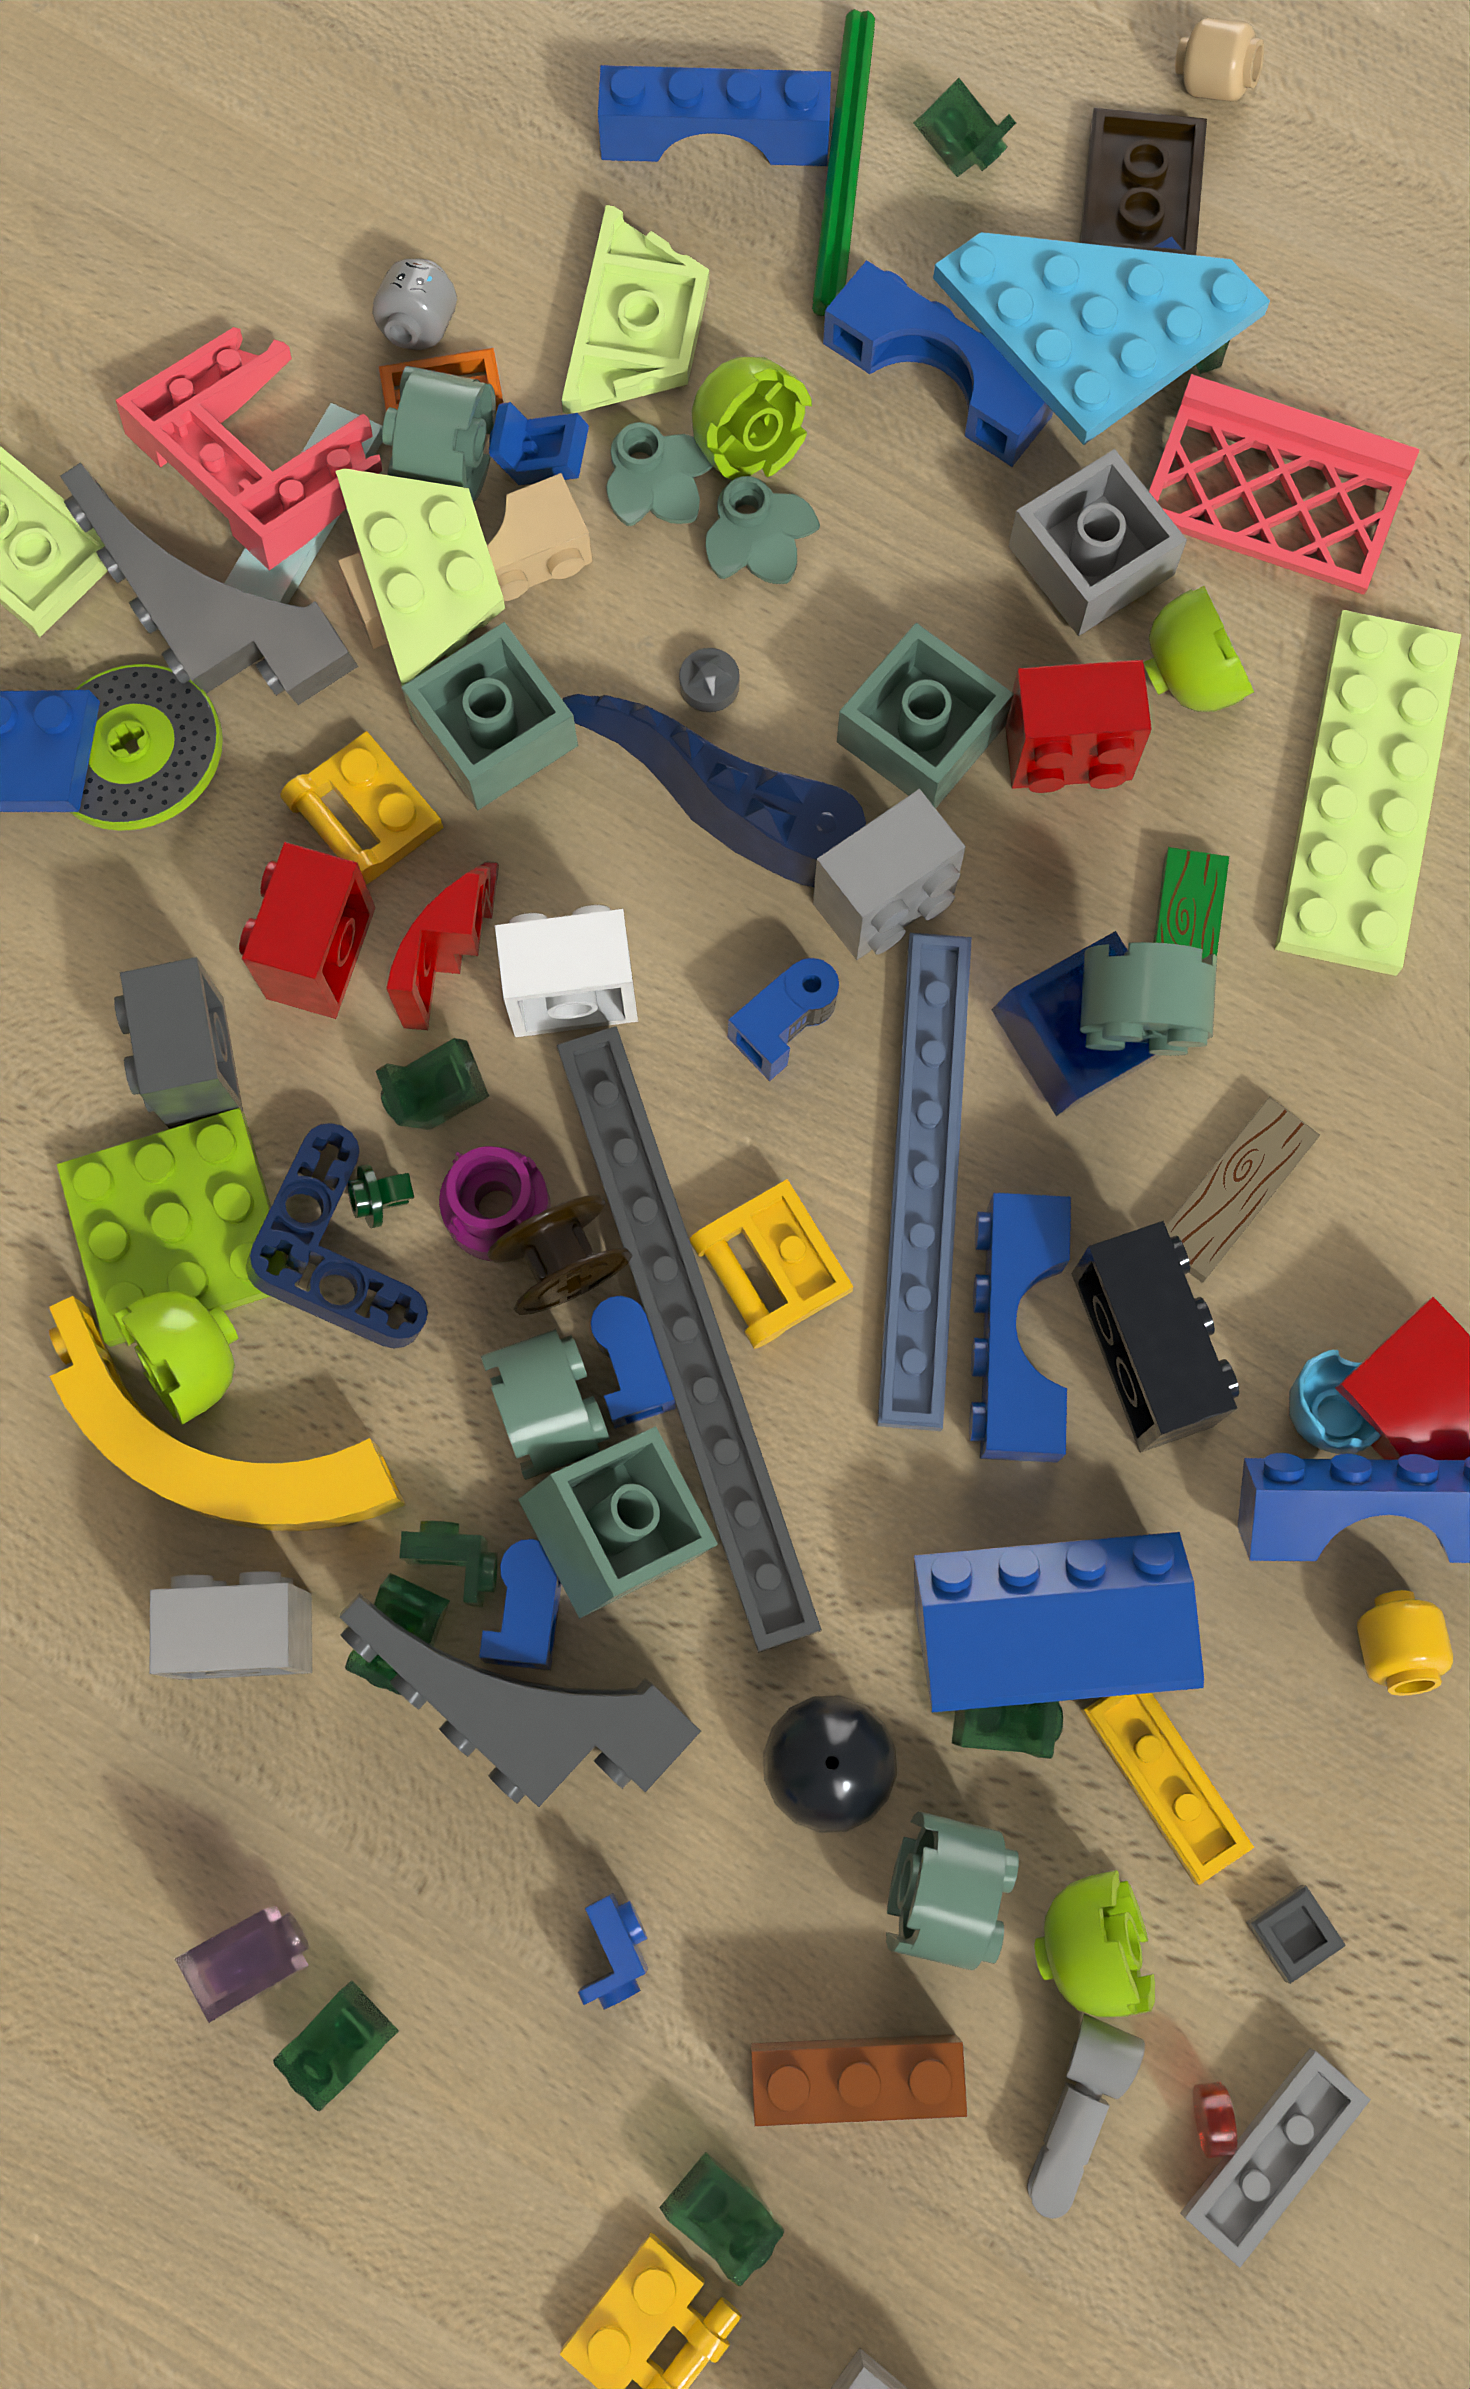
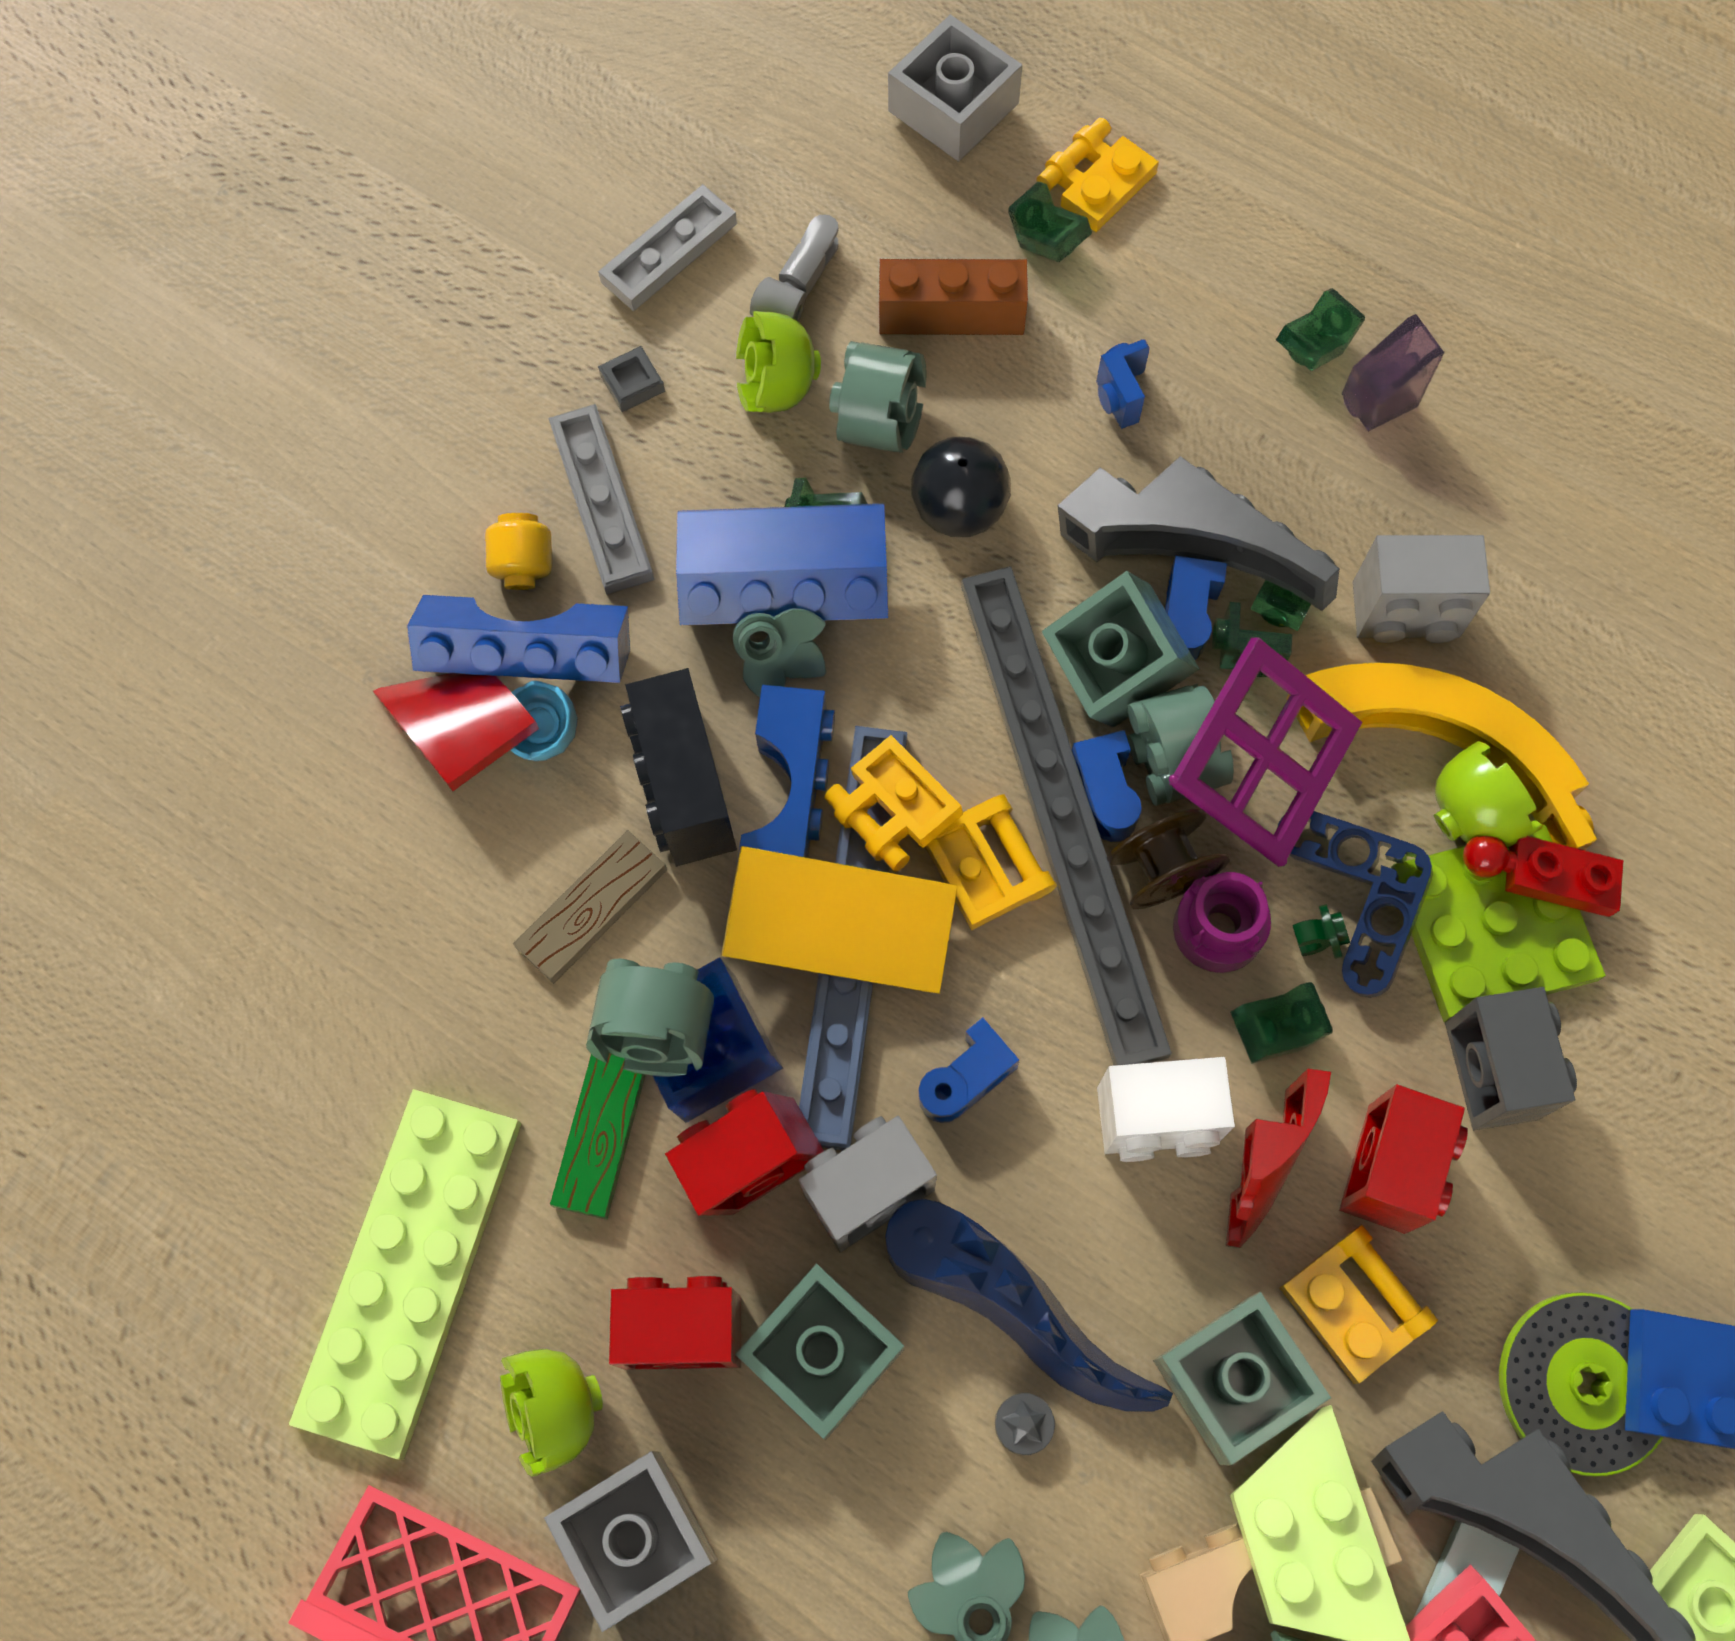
camera: 175 degrees left, 5 degrees down
yellow tile [1081,1693,1255,1885] -> none
clear red tile [1193,2082,1237,2158] -> none
none -> light grey tile [548,404,655,595]
none -> red brick [665,1089,824,1216]
none -> yellow tile [721,846,958,994]
none -> sand green plate [733,609,826,697]
none -> yellow plate [824,735,963,872]
none -> magenta window [1169,638,1362,867]
none -> red plate [1463,836,1624,917]

